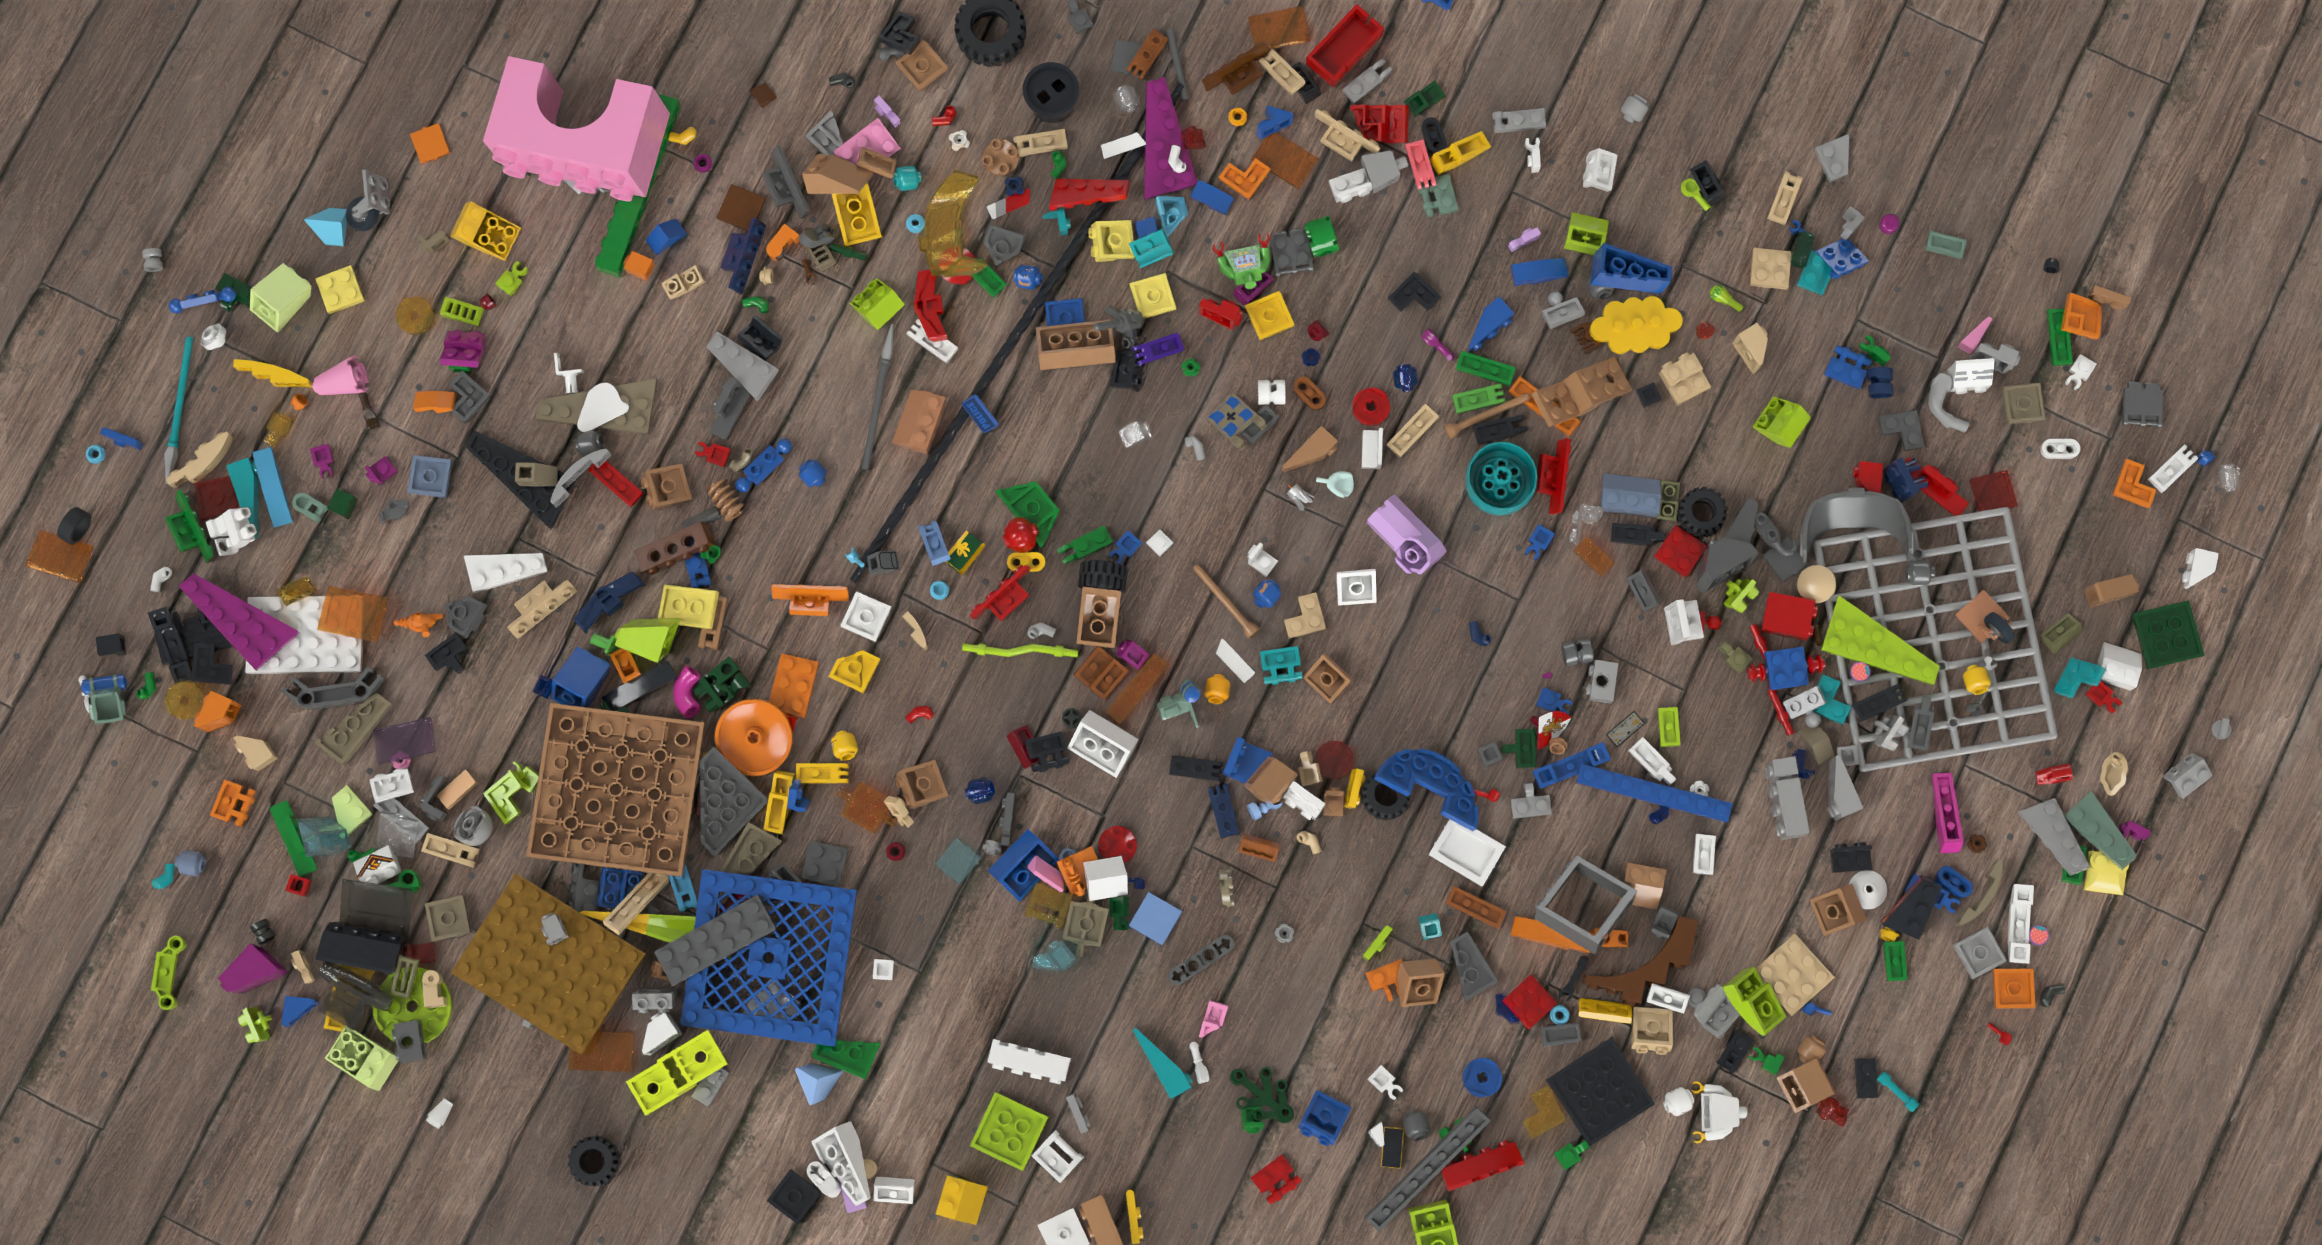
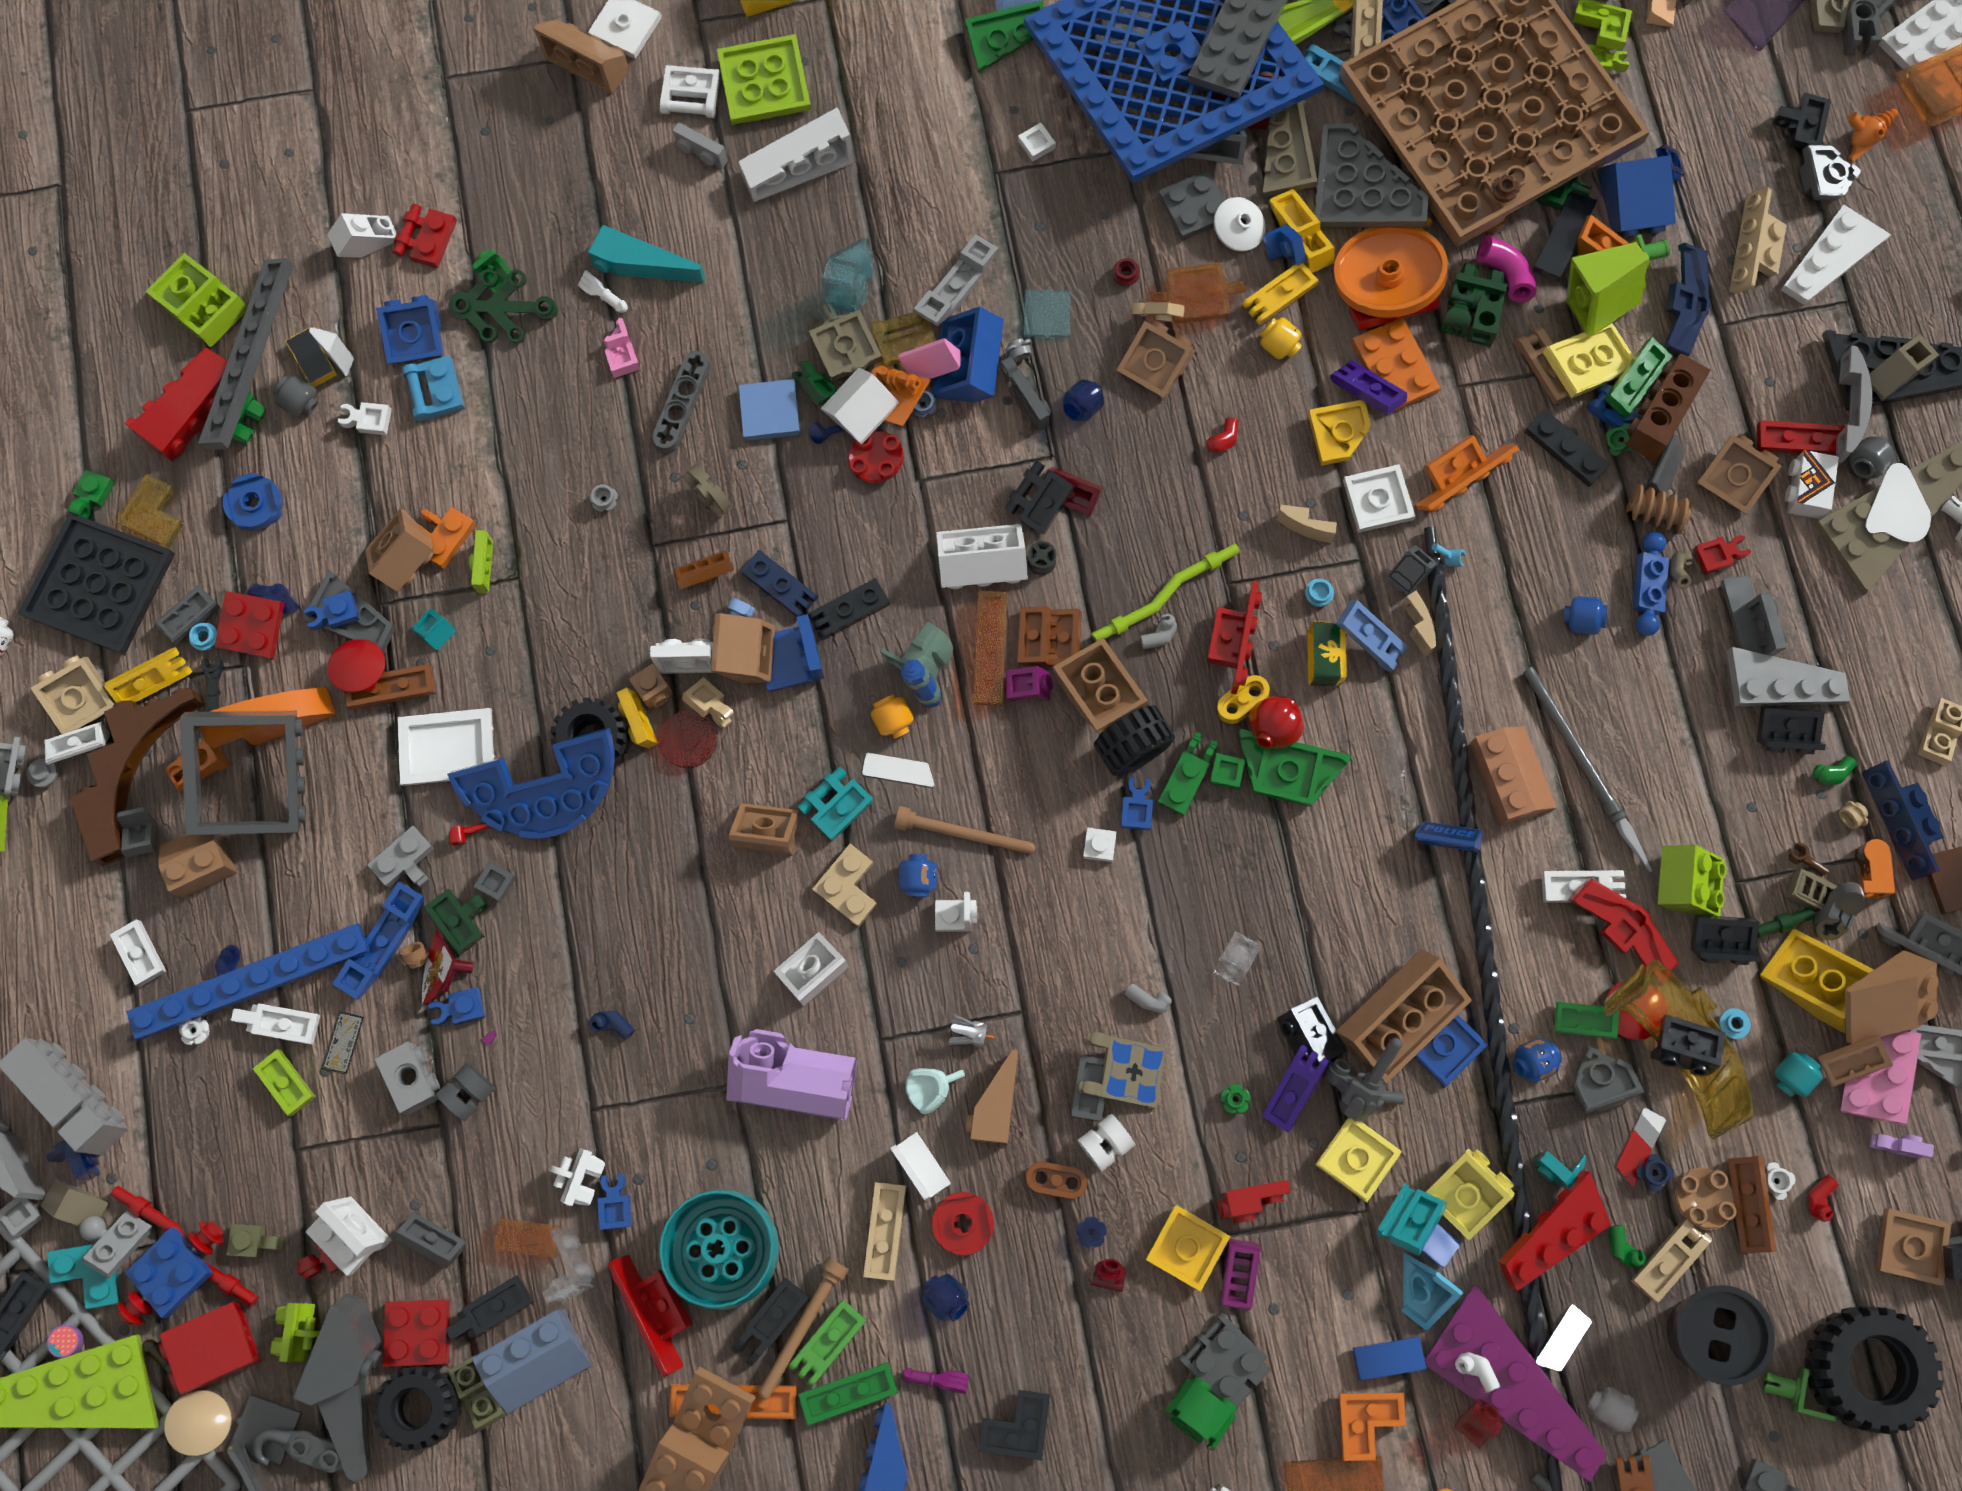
camera: 145 degrees right, 5 degrees down
yellow hinge [1126,1190,1143,1244] -> none
bright green torso [1212,233,1270,289] -> none
tan arm [1297,831,1322,855] -> none
none -> blue plate [304,590,360,631]
none -> white slope [327,213,397,258]
none -> red dish [327,639,385,692]
none -> dark azure plate [402,355,465,421]
none -> white hips [549,1148,605,1206]
none -> light grey slope [913,234,998,326]
none -> green plate [1209,753,1245,790]
none -> white dish [1214,197,1265,252]
none -> dark purple hinge [1330,360,1407,415]
none -> tan slope [1402,590,1436,657]
none -> reddish brown plate [1492,175,1520,203]
none -> black plate [1525,409,1610,487]
none -> plate [1604,337,1672,417]
none -> black bracket [1650,1014,1725,1076]
none -> black bracket [1691,914,1760,965]
none -> dark orange plate [1728,1156,1777,1254]
none -> bright green bracket [1763,1368,1836,1422]
none -> white brick [1785,450,1839,519]

